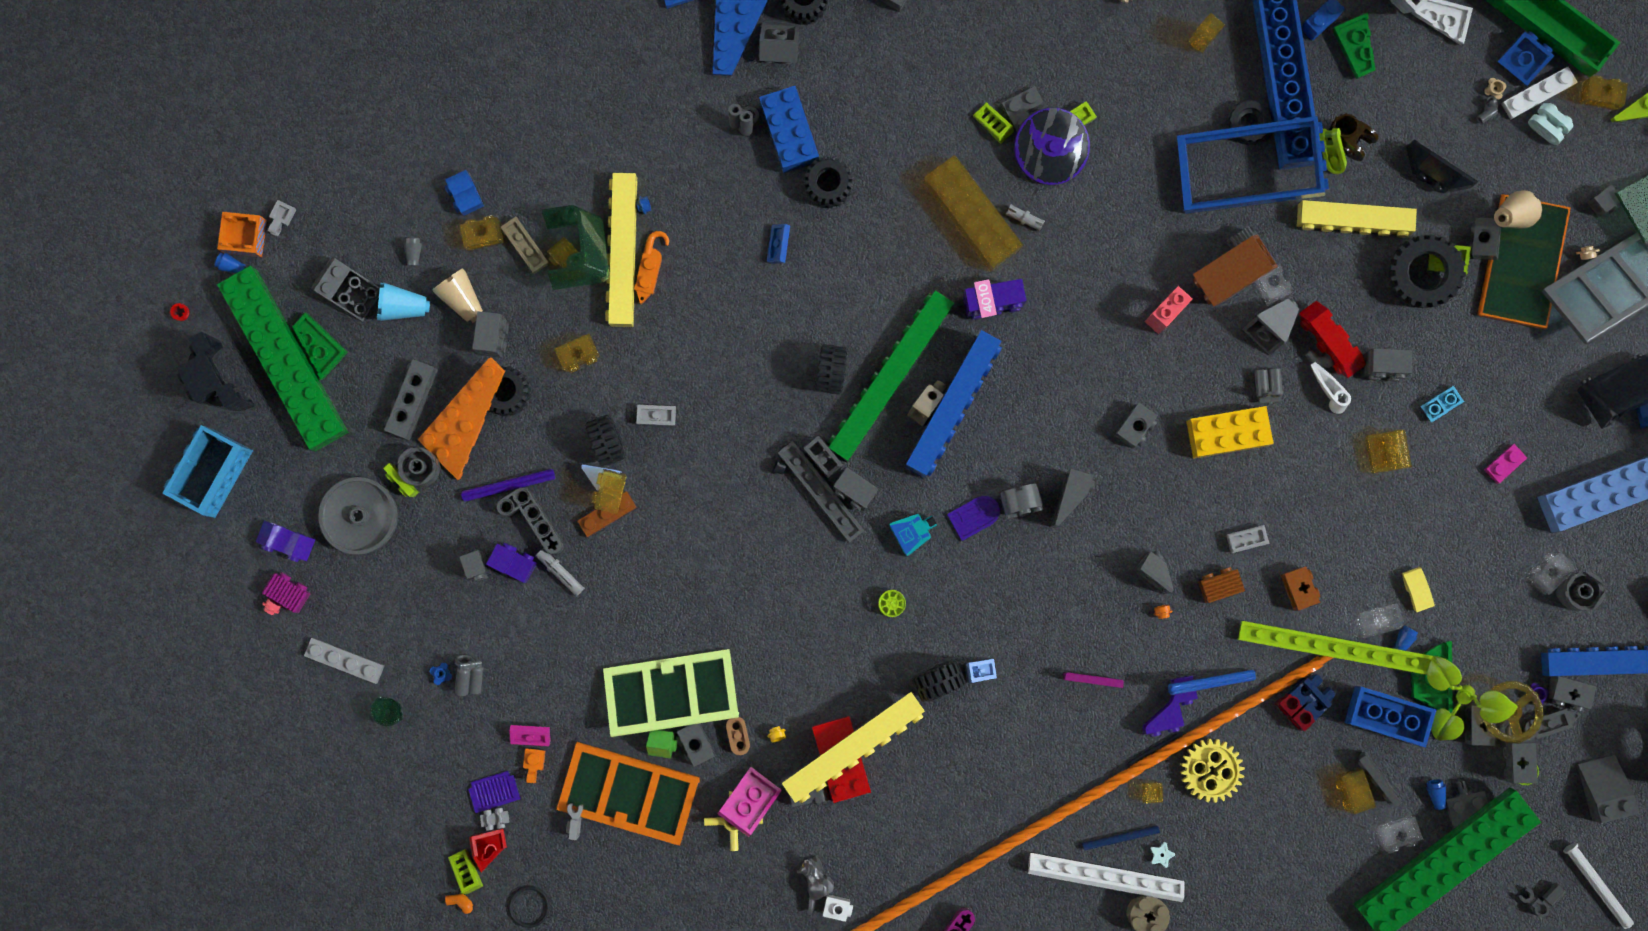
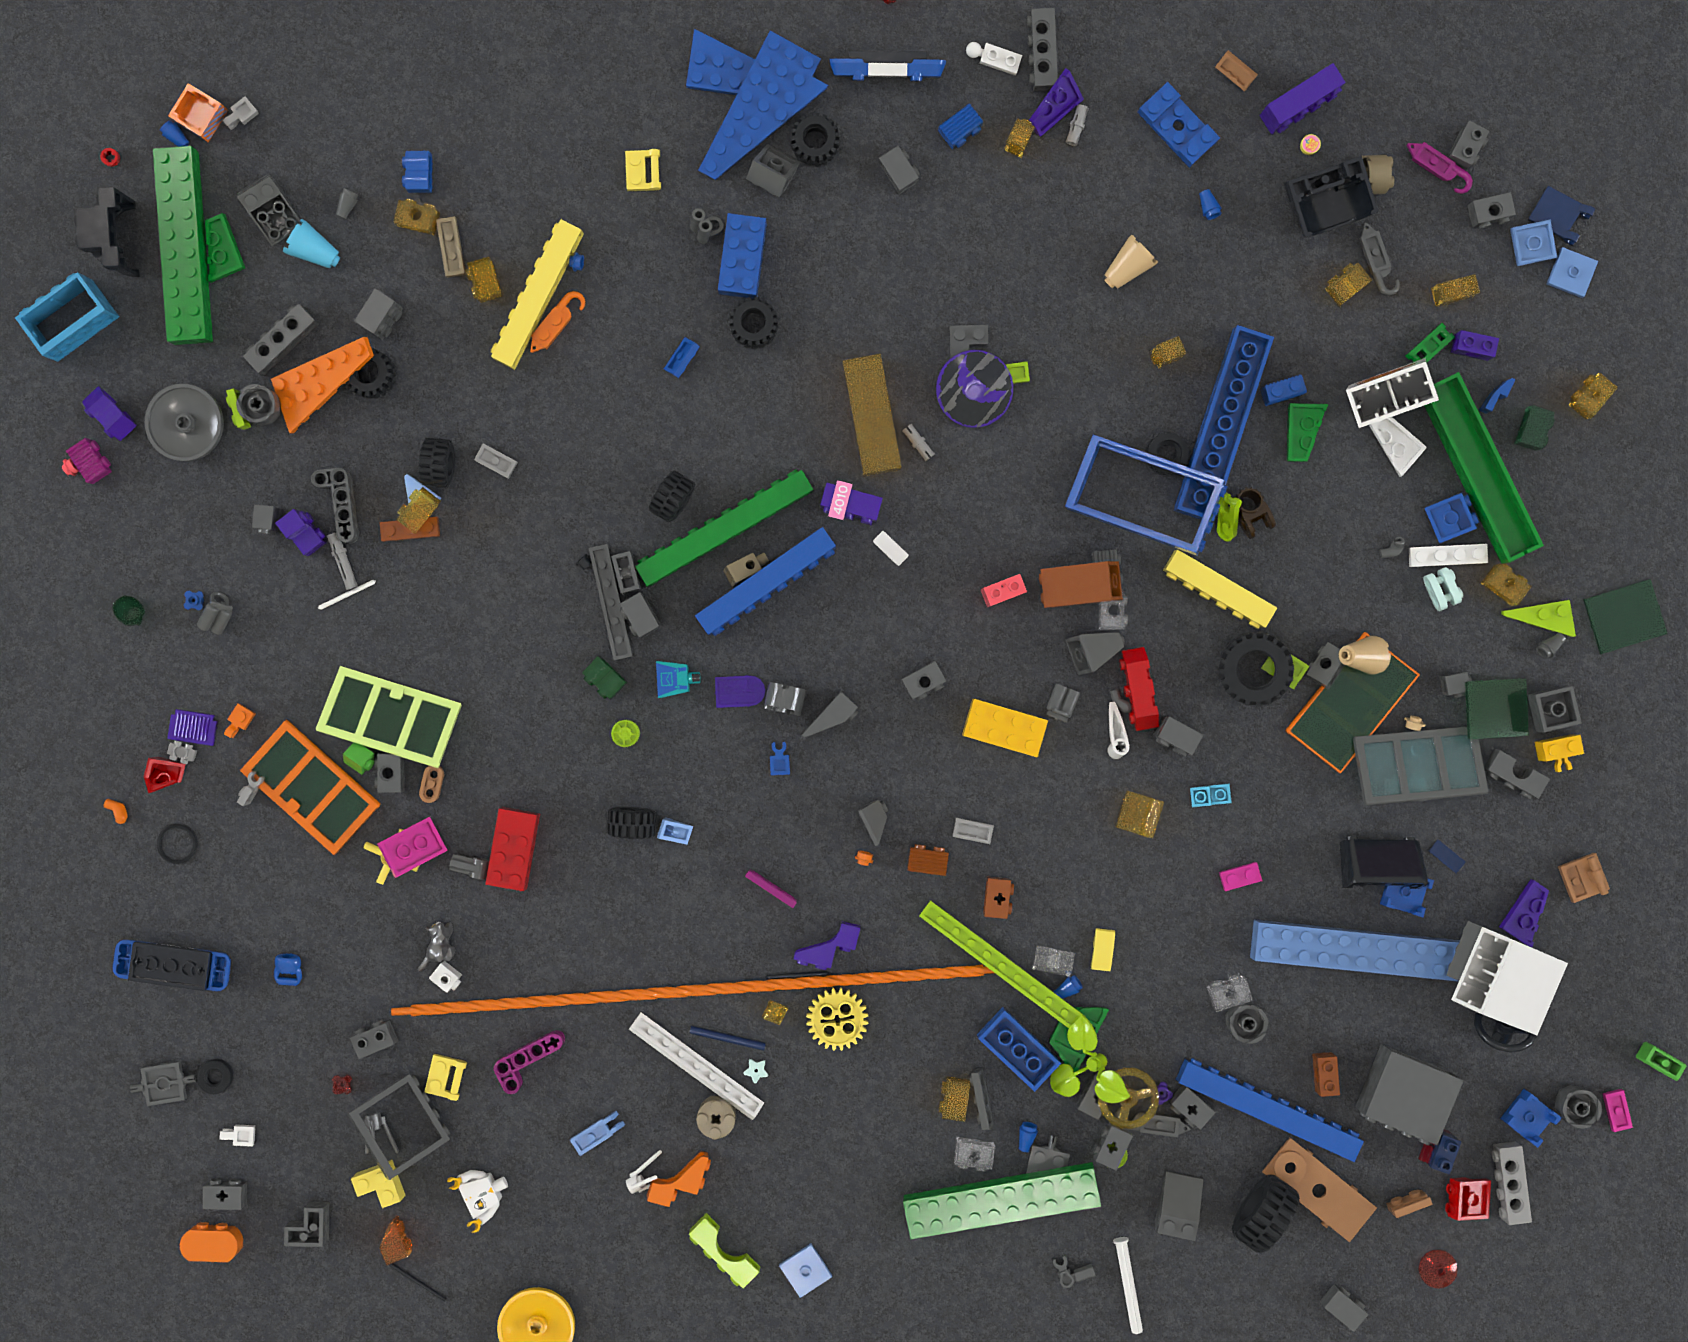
camera: 30 degrees right, 5 degrees up
light grey plate [304,638,385,684] -> none
tan cone [433,268,483,323] -> none
lime slope [448,849,483,894] -> none
dark purple axle [461,469,555,502] -> none
dark pink plate [509,725,550,746] -> none
clear green windscreen [541,205,610,290] -> none
clear yellow brick [554,334,600,373] -> none
yellow plate [767,726,786,743] -> none
light yellow brick [782,692,925,803] -> none
lime slope [973,102,1014,144] -> none
blue axle [1168,670,1256,695] -> none
hips [1274,674,1336,732] -> none
black wedge [1406,139,1478,193] -> none
tan plate [1484,78,1506,100] -> none
none -> white axle [318,580,376,610]
none -> dark green brick [582,656,627,699]
none -> light yellow plate [625,149,661,191]
none -> blue plate [770,742,790,775]
none -> white sticker [873,531,909,566]

